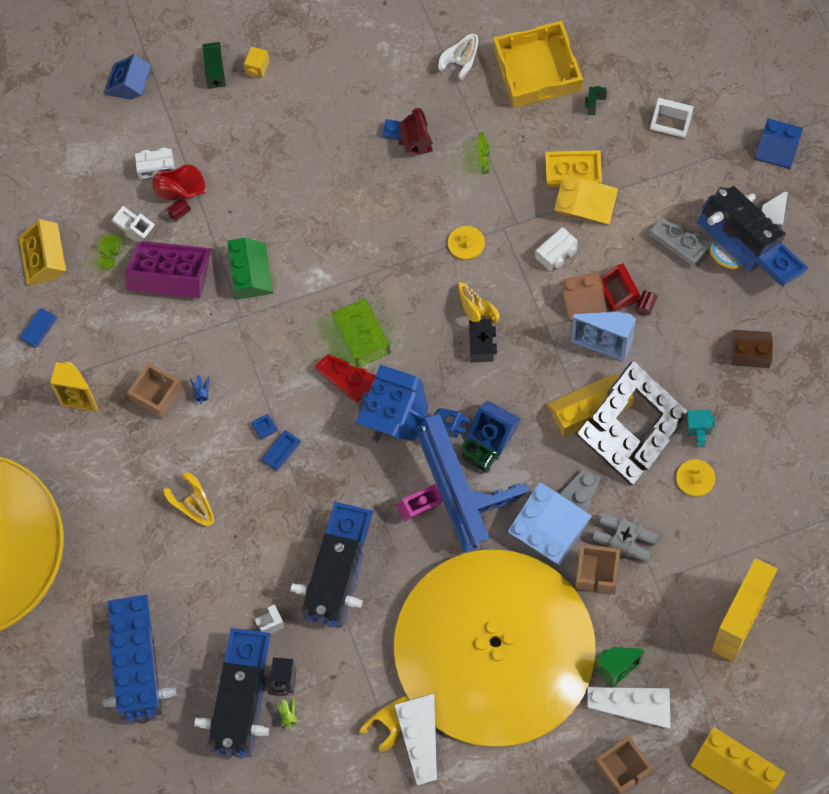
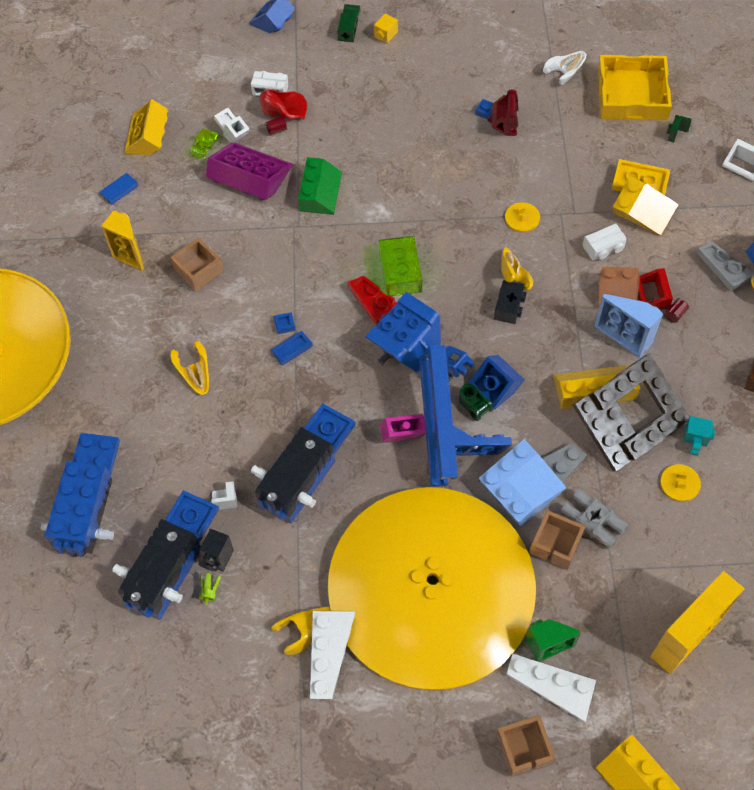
camera: 15 degrees right, 5 degrees down
blue piece [190,375,210,405] -> none
clear neon green slope [478,132,489,175] -> none

